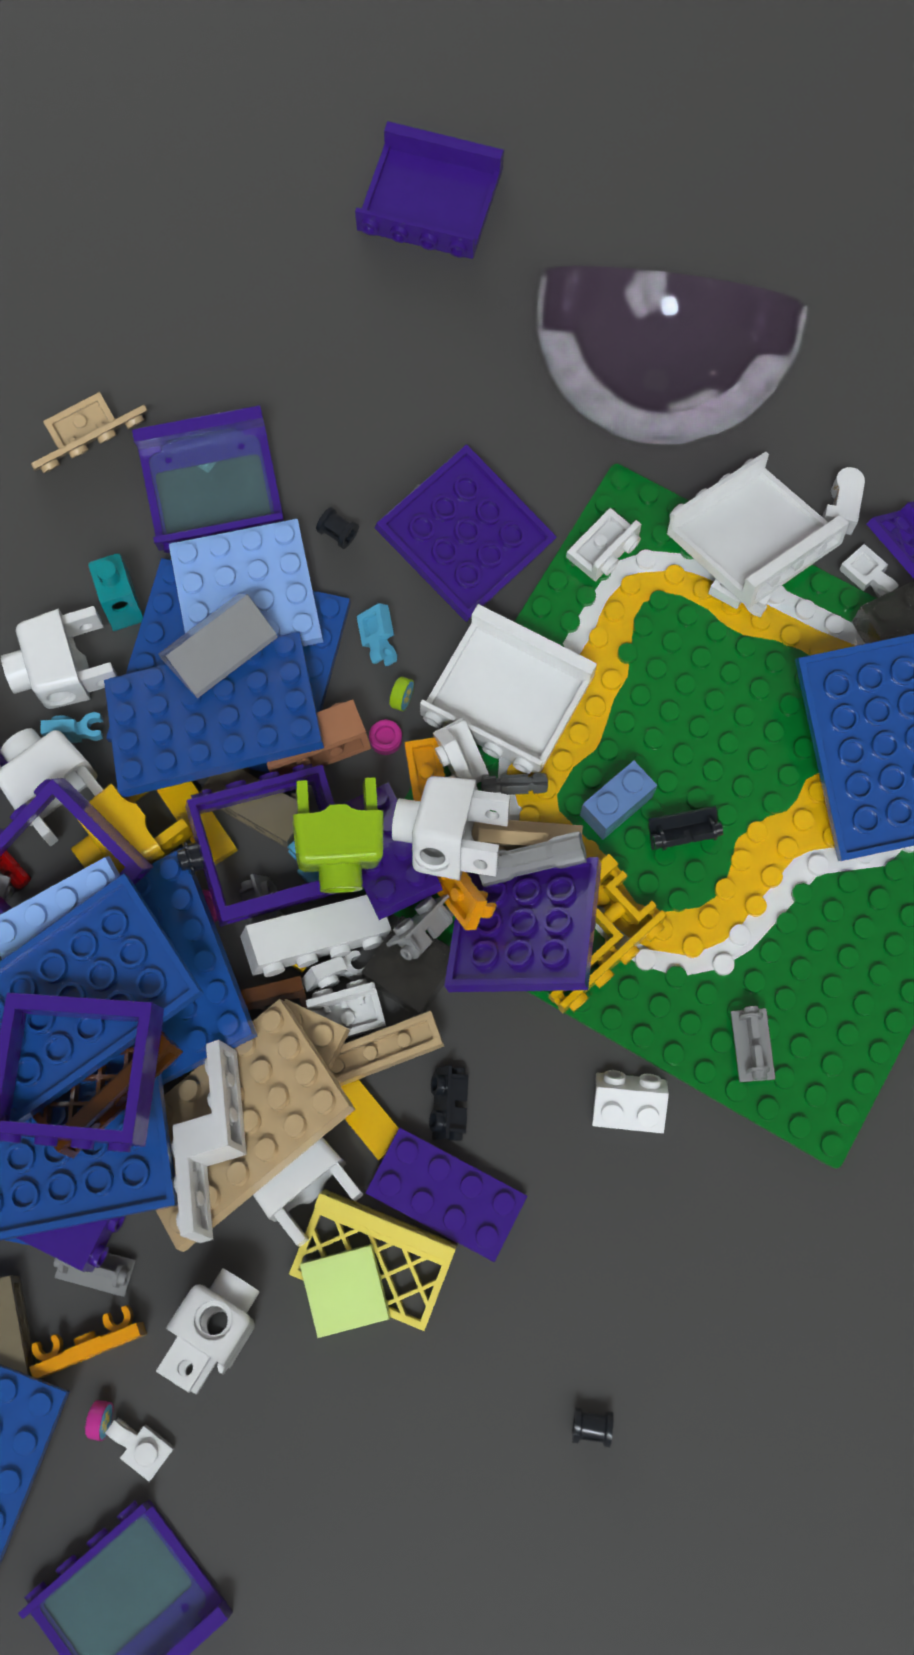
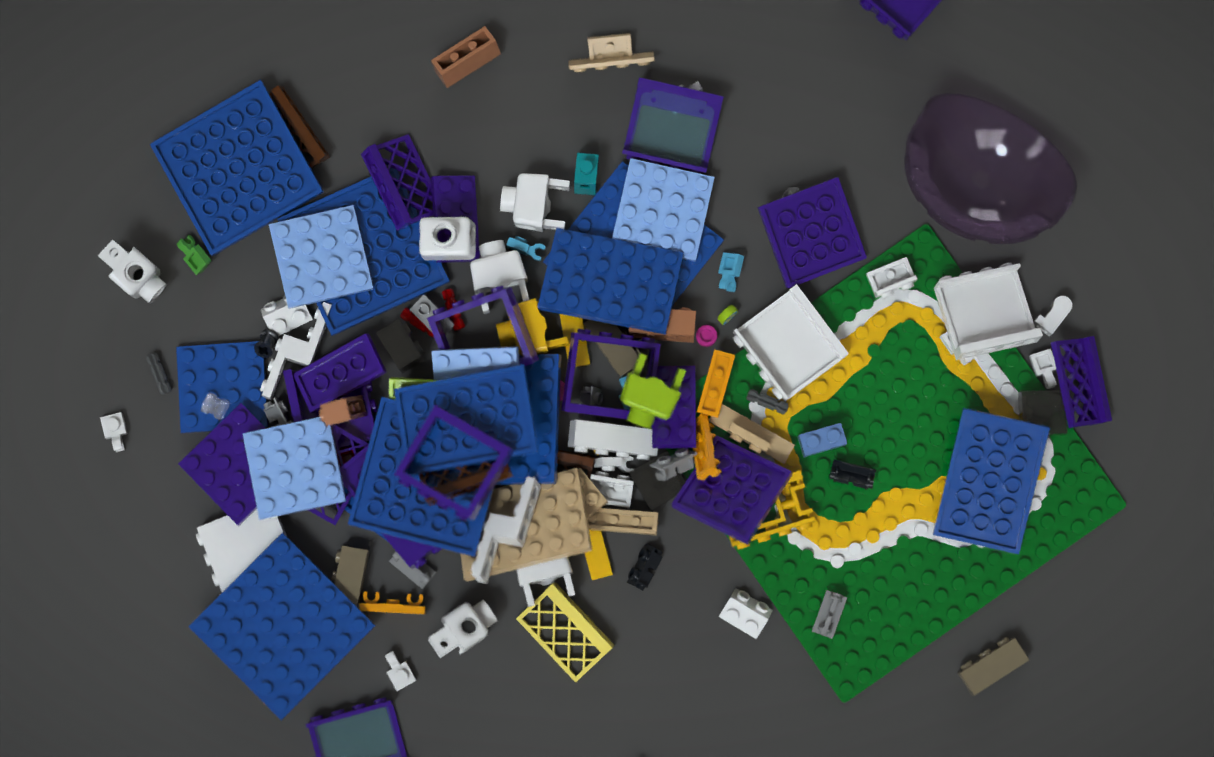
camera: 25 degrees right, 10 degrees up
dark pink tile [85,1400,113,1441] -> none
light grey slope [158,594,278,698] -> none
black plate [177,841,204,876] -> none
yellowish green tile [300,1244,391,1338] -> none
black bush [316,507,359,549] -> none
dark purple plate [365,1127,527,1263] -> none
white piece [392,776,510,881] -> none
white bracket [433,718,489,790] -> none
light grey axle [479,831,587,887] -> none

